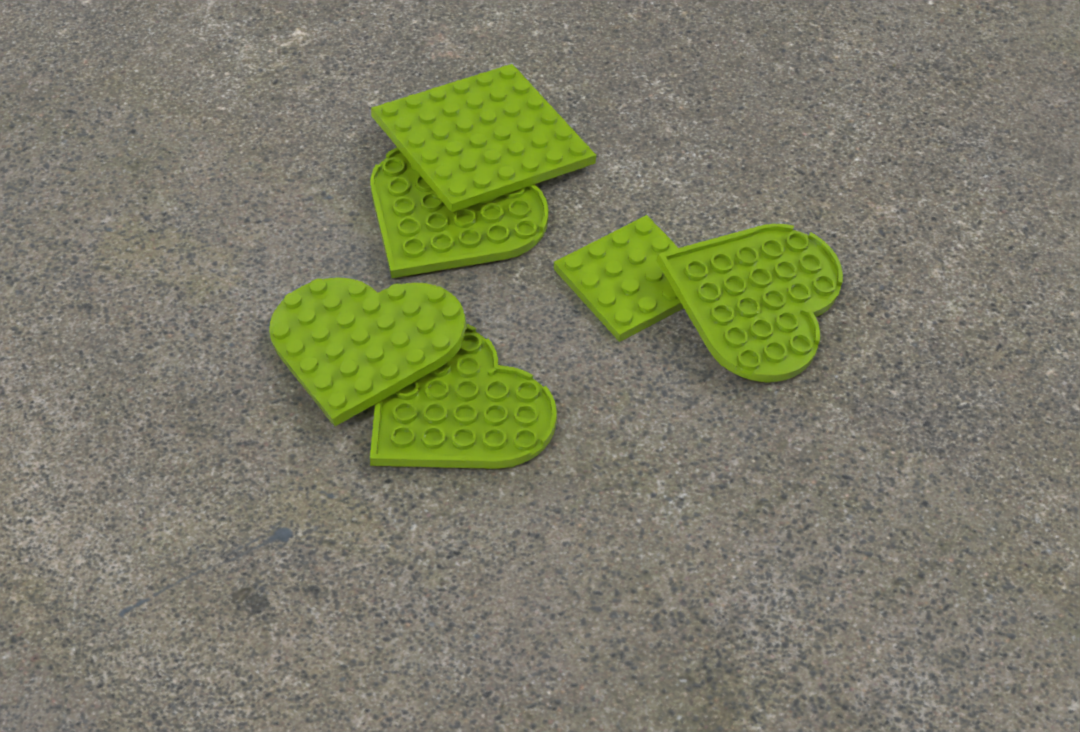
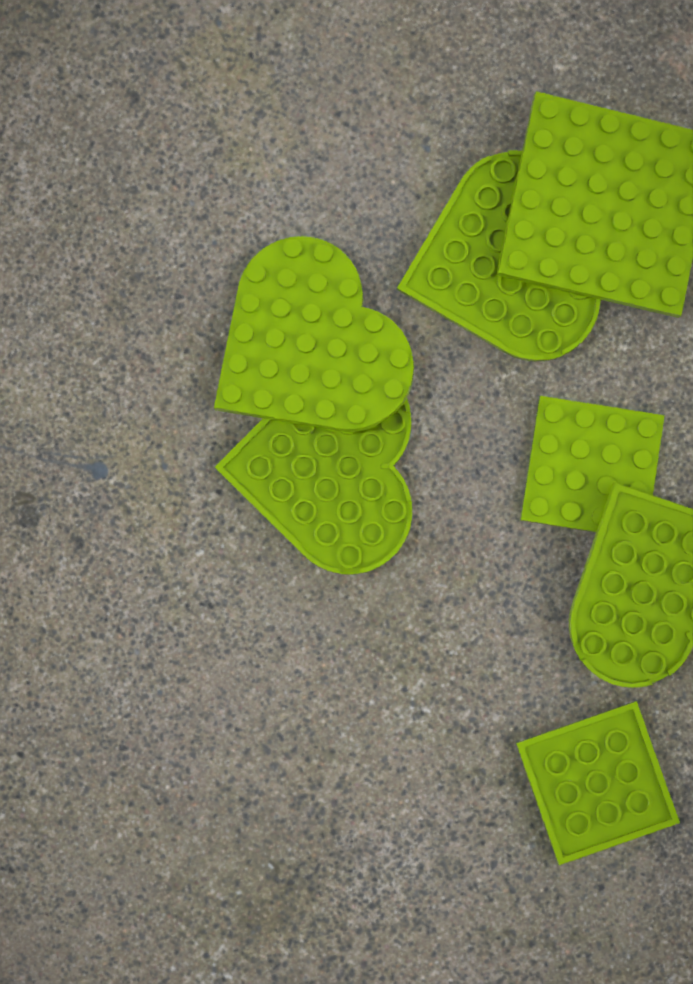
camera: 45 degrees right, 35 degrees up
none -> lime plate [516,701,680,865]

